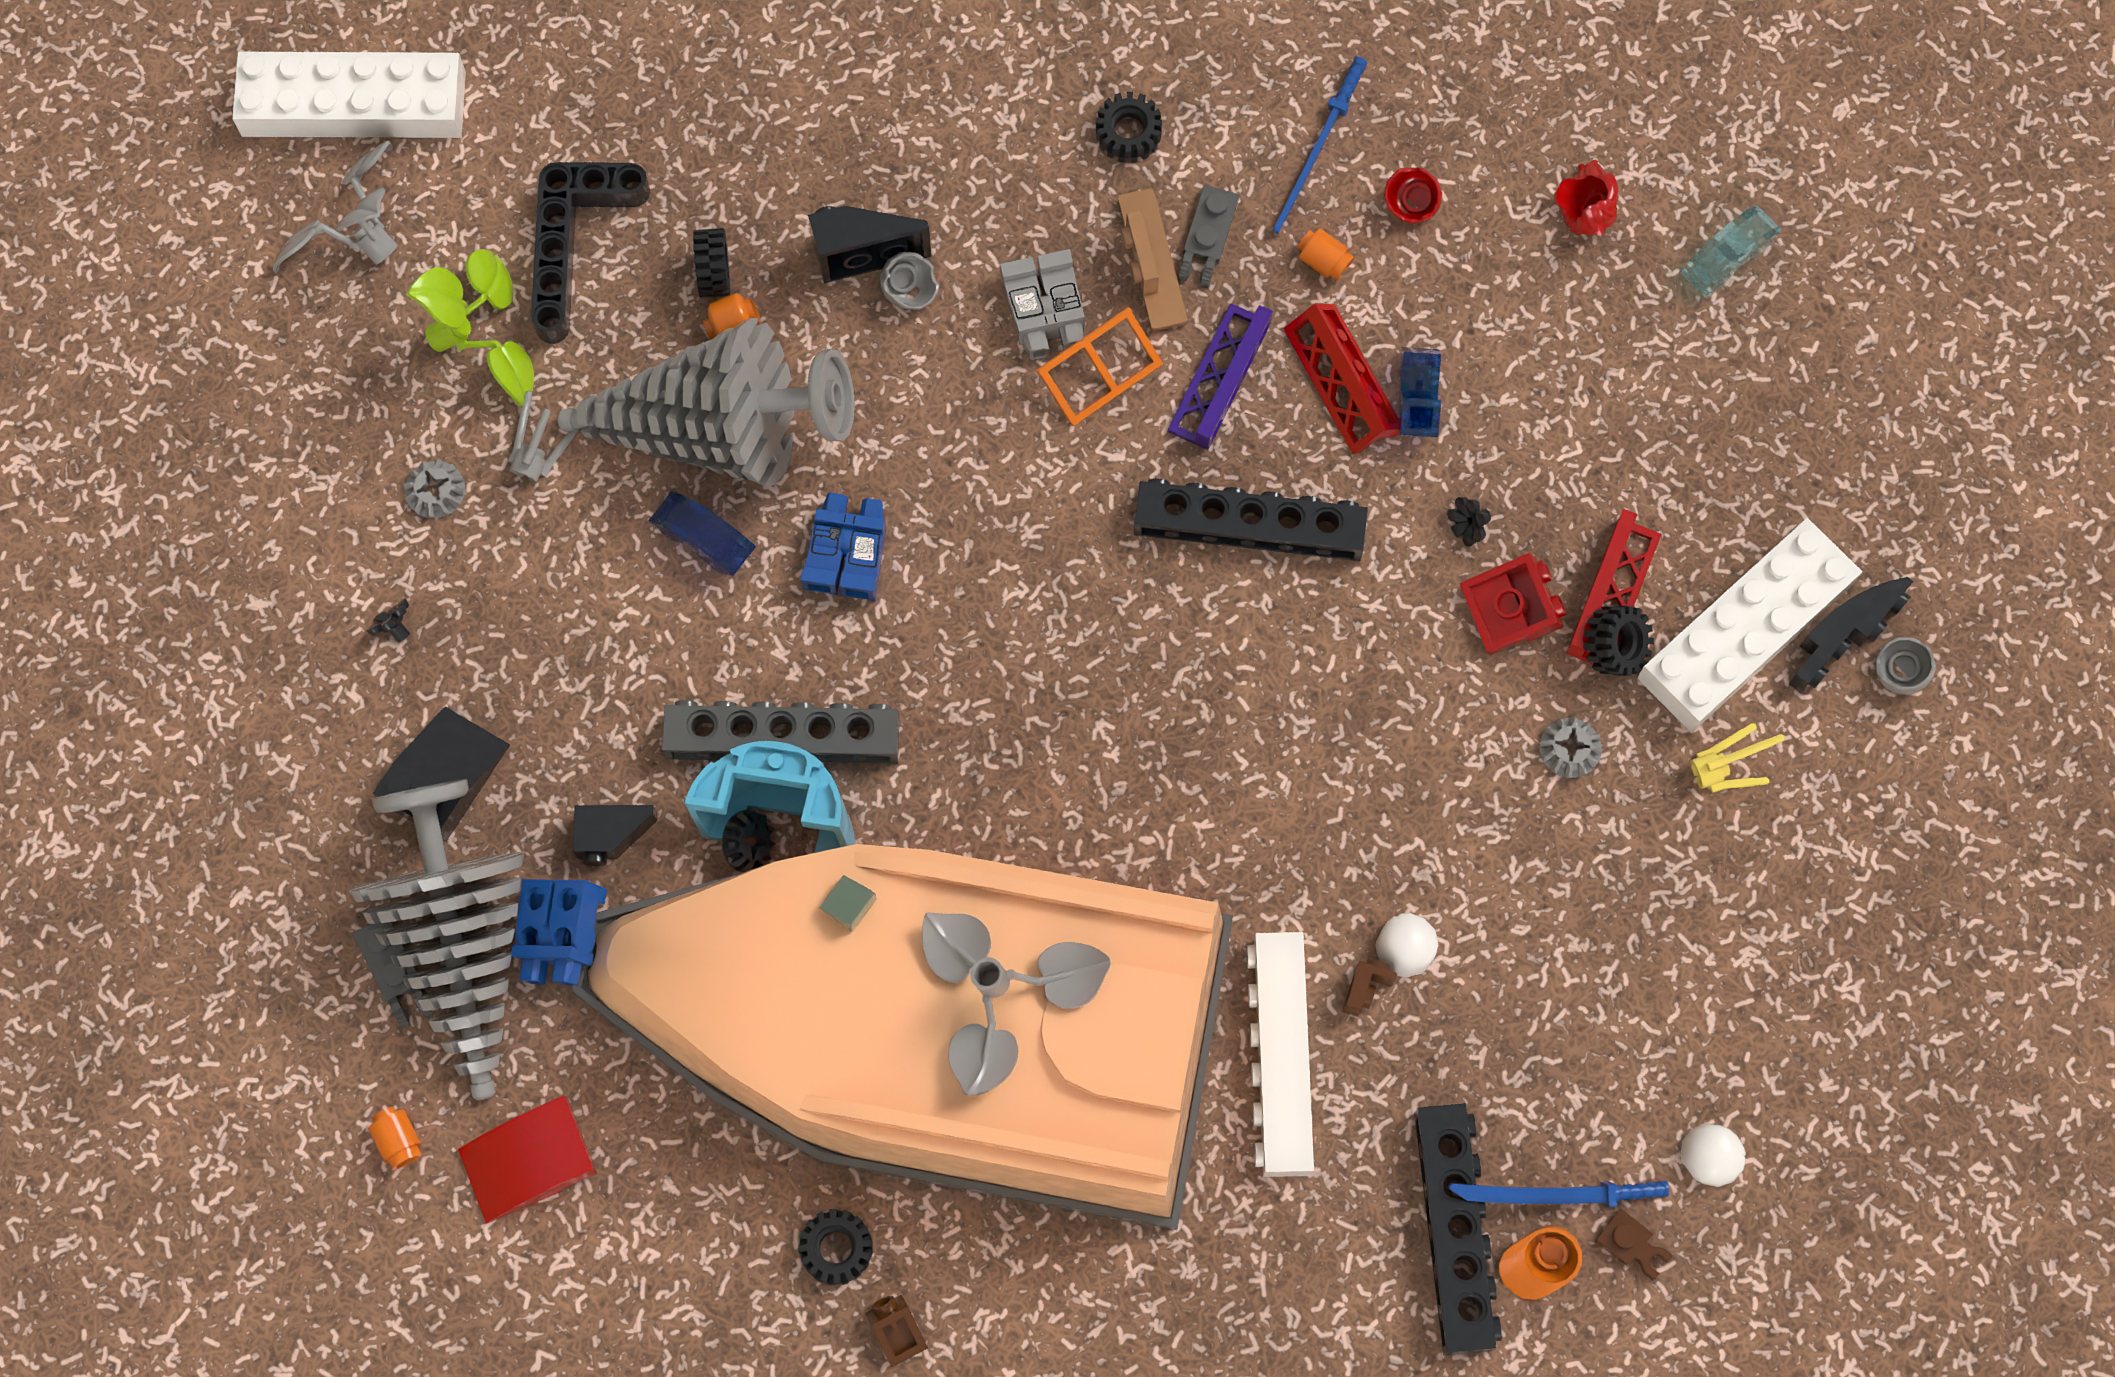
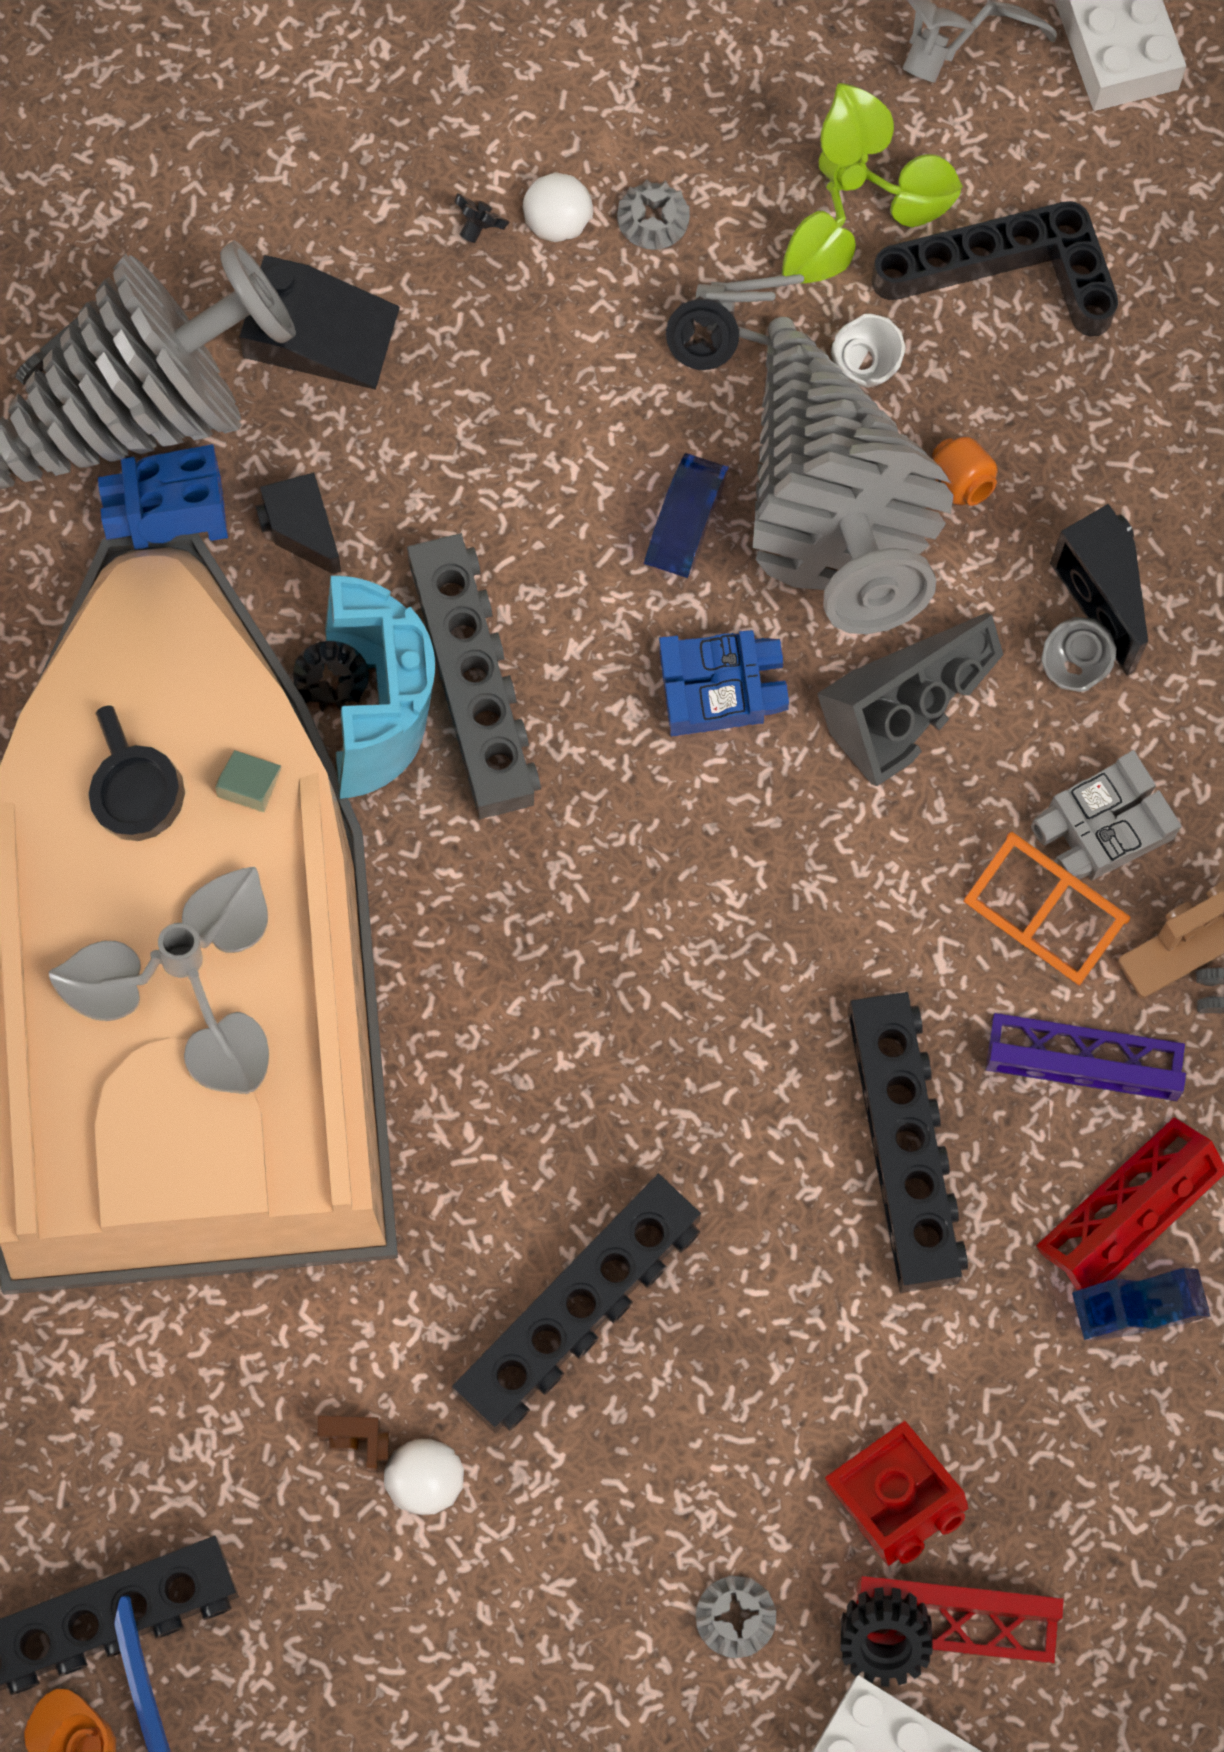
camera: 70 degrees right, 0 degrees up
black tyre [693,228,731,298] -> none
white brick [1247,932,1314,1177] -> none
black plant [1447,497,1491,547] -> none
none -> black piece [88,705,185,841]
none -> black brick [452,1173,701,1434]
none -> white hair [523,172,593,242]
none -> black gear [666,296,740,370]
none -> dark grey wedge [817,613,1003,786]
none -> white hair [831,314,906,388]

